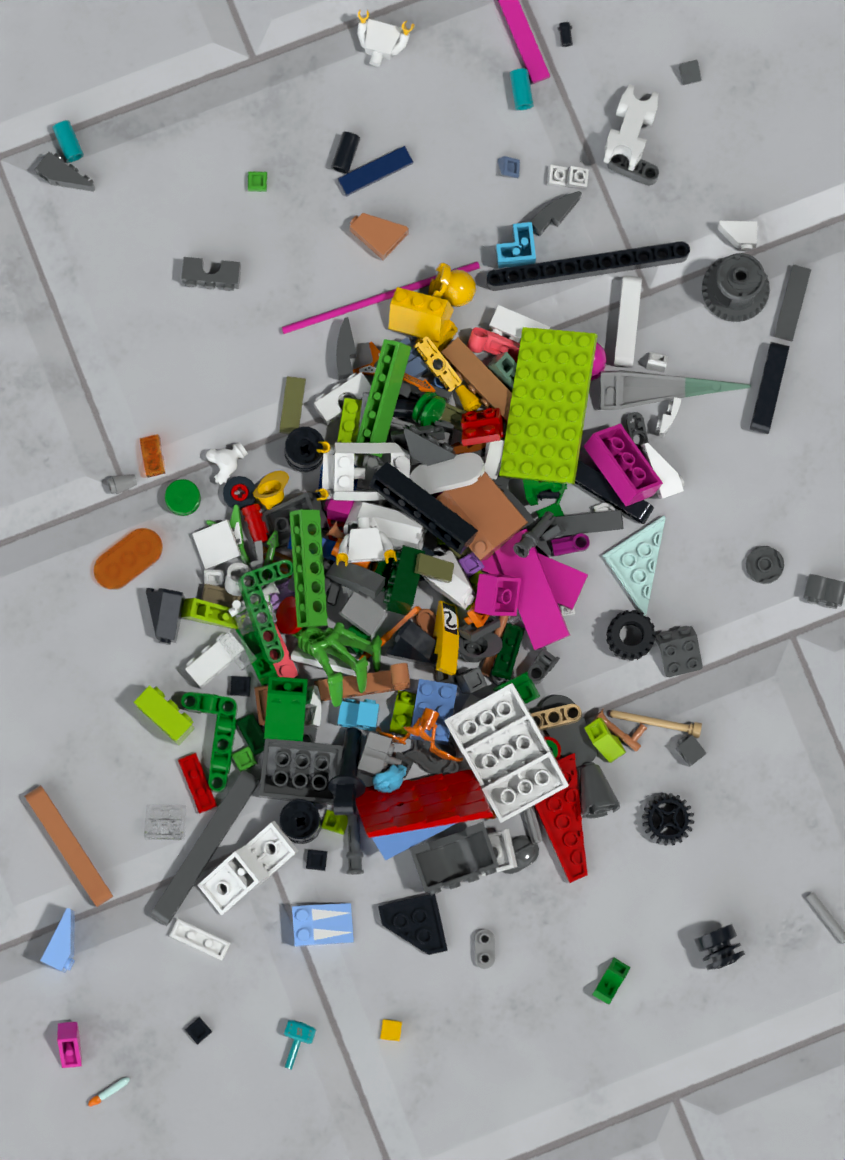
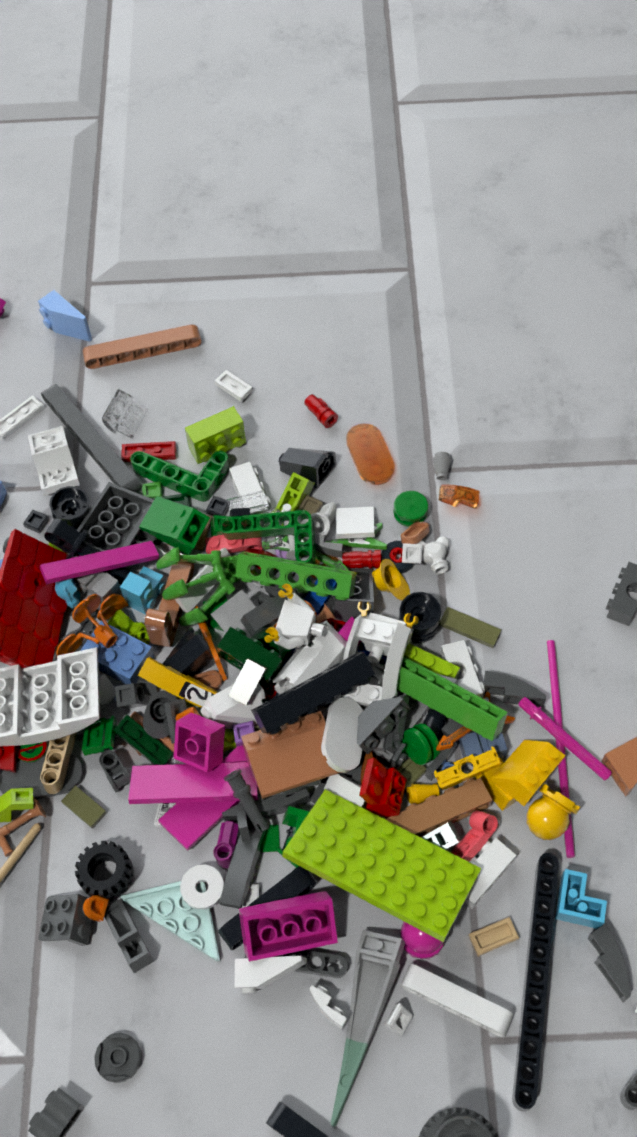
camera: 115 degrees right, 20 degrees down
none -> dark pink tile [40,541,159,584]
none -> olive tile [61,785,107,829]
none -> orange tile [83,895,109,922]
none -> dark grey slope [104,899,154,973]
none -> white tile [180,865,224,910]
none -> white plate [215,370,253,402]
none -> black tile [230,508,250,517]
none -> red axle [304,394,338,428]
none -> nougat tile [401,522,430,544]
none -> white tile [402,543,422,564]
none -> tan tile [468,917,519,957]
none -> dark pink axle [518,697,612,780]

